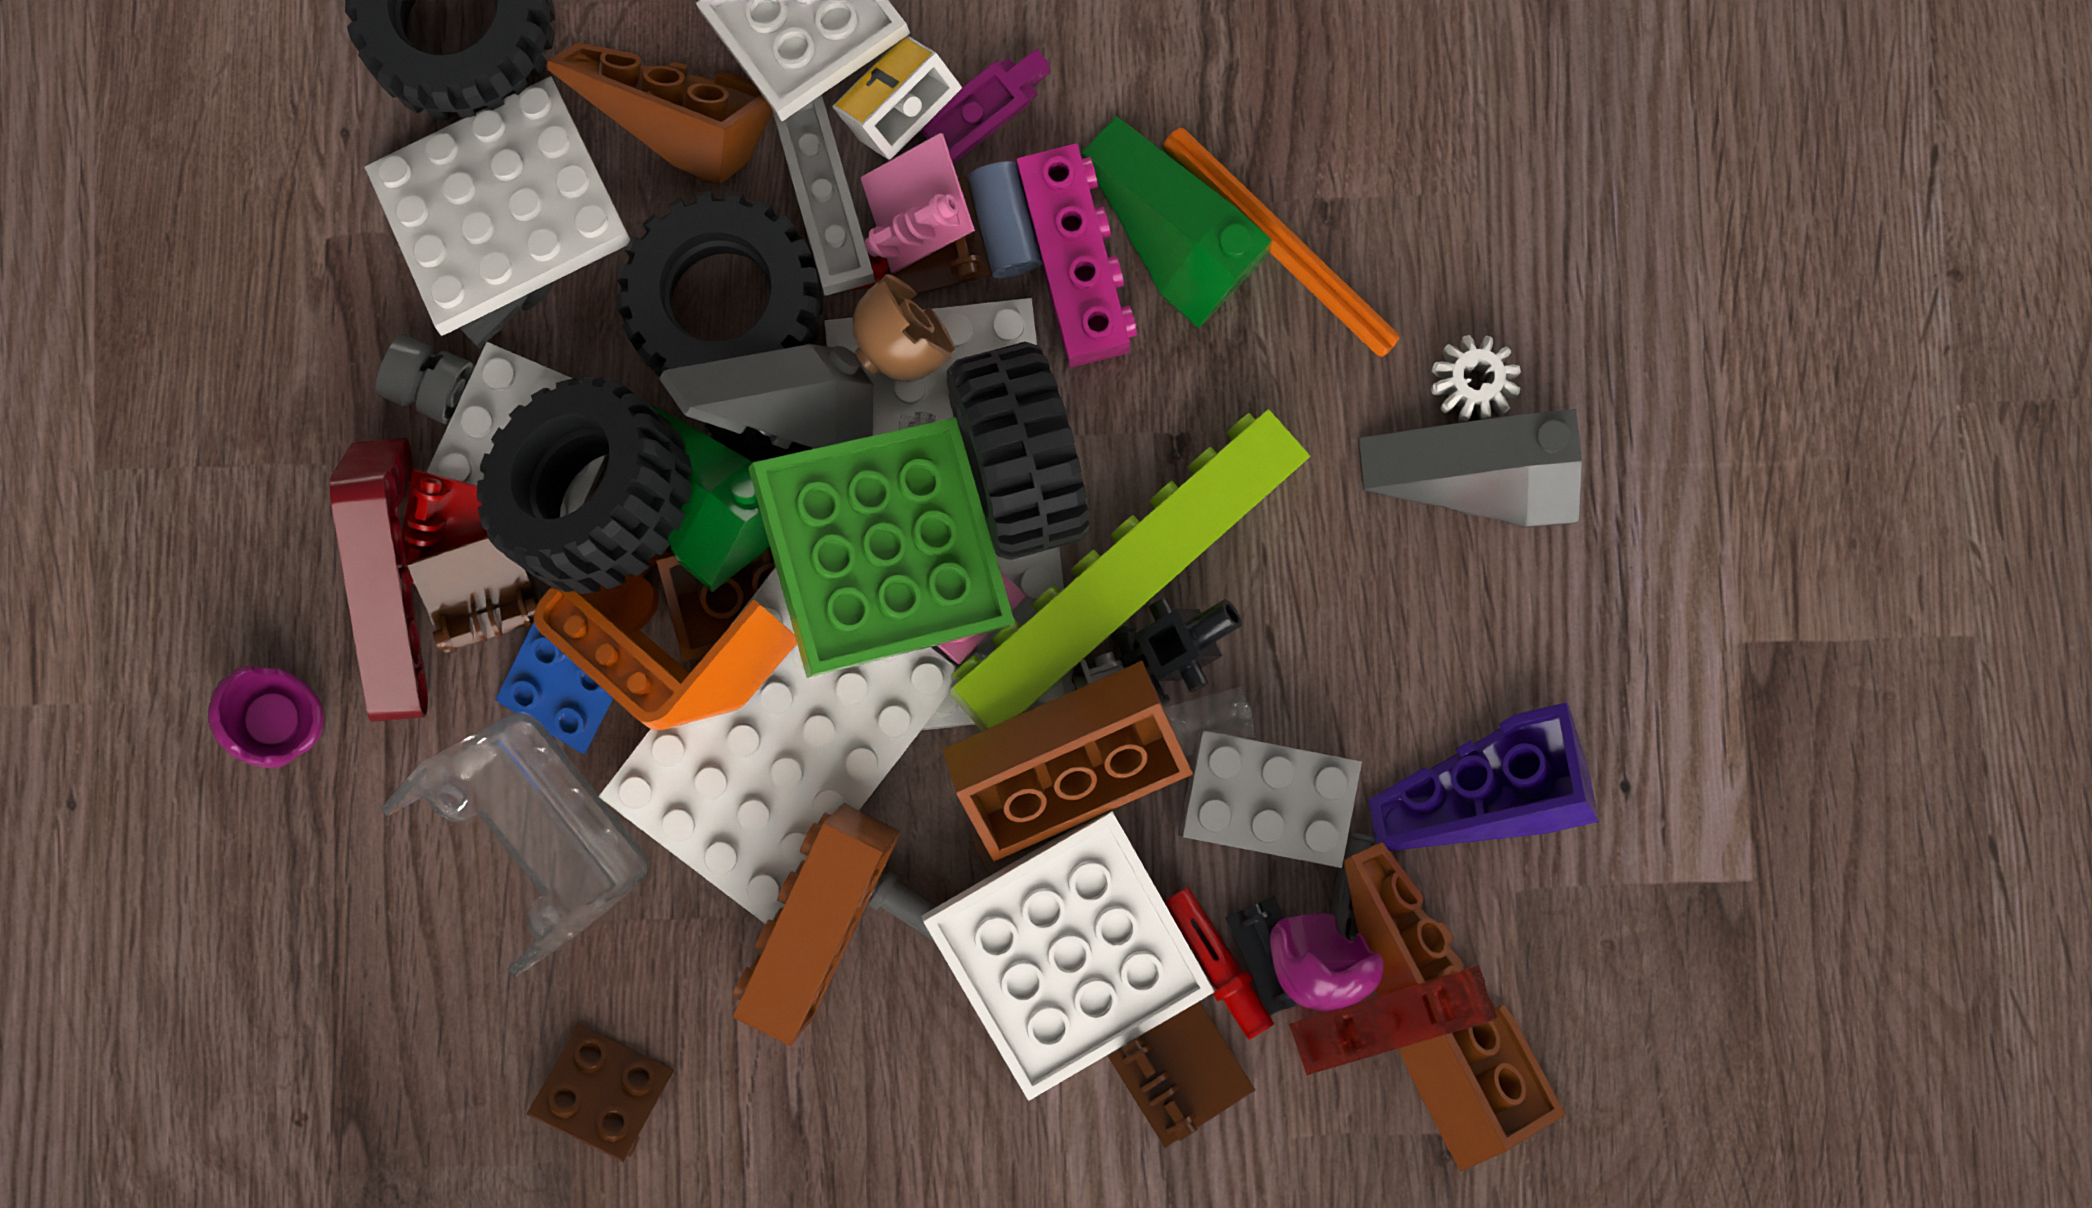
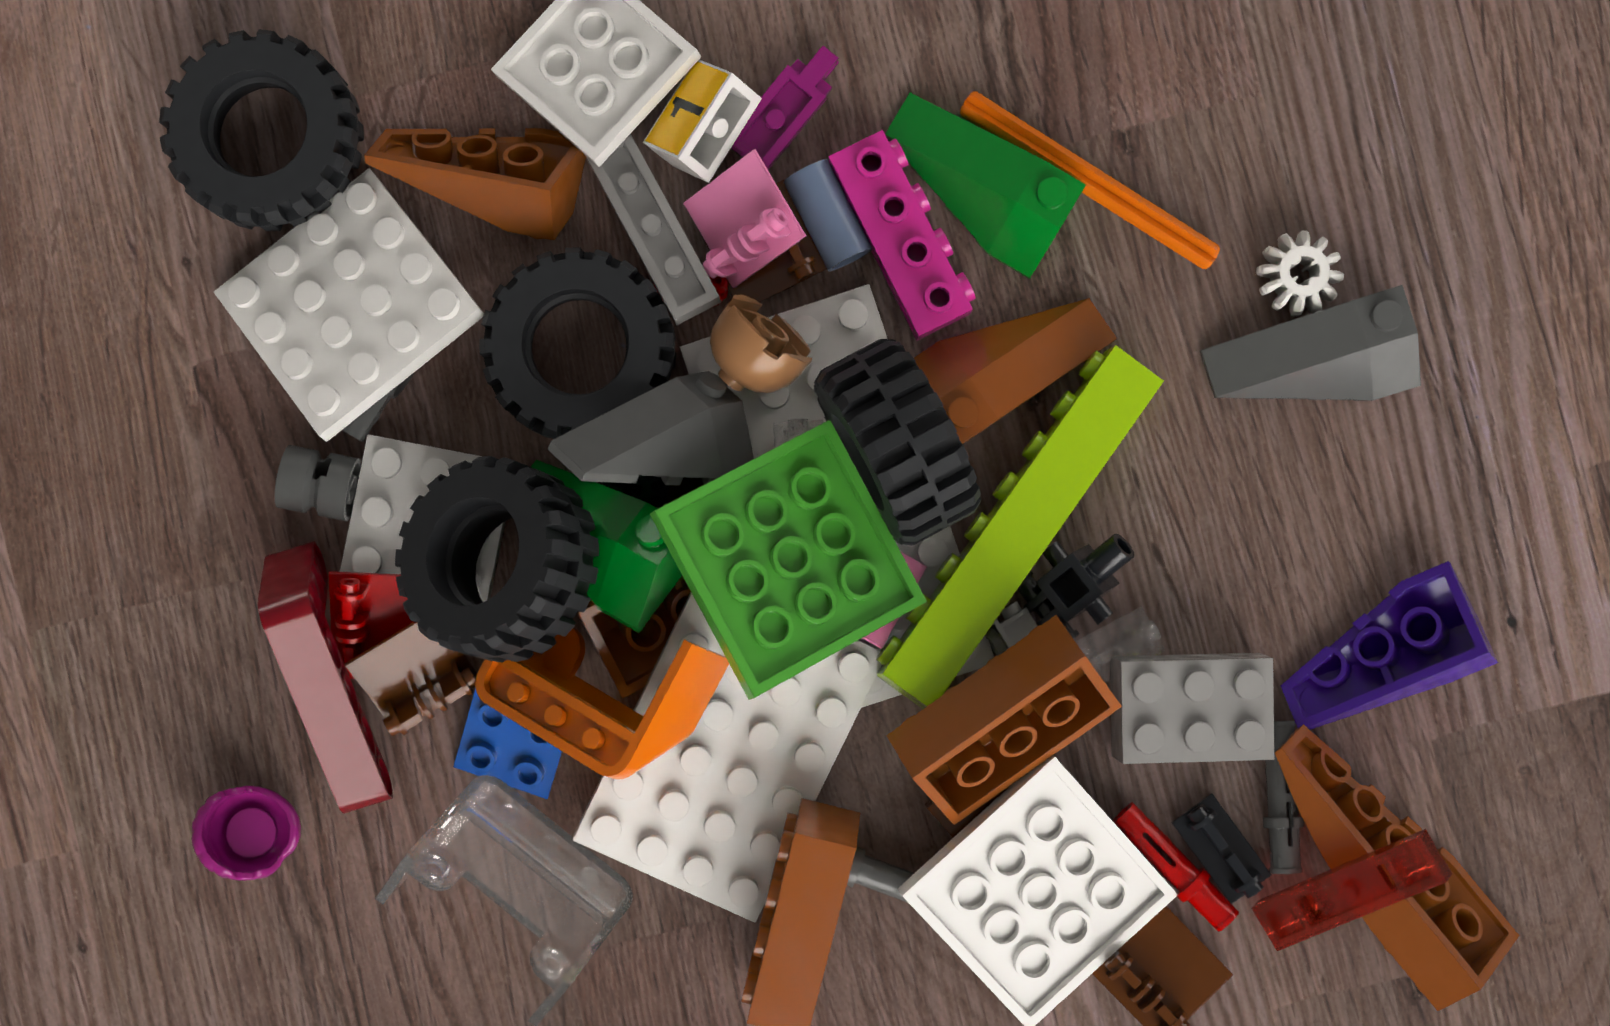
camera: 15 degrees left, 5 degrees up
magenta piece [1270,912,1384,1011] -> none
none -> dark orange wedge [914,298,1117,444]

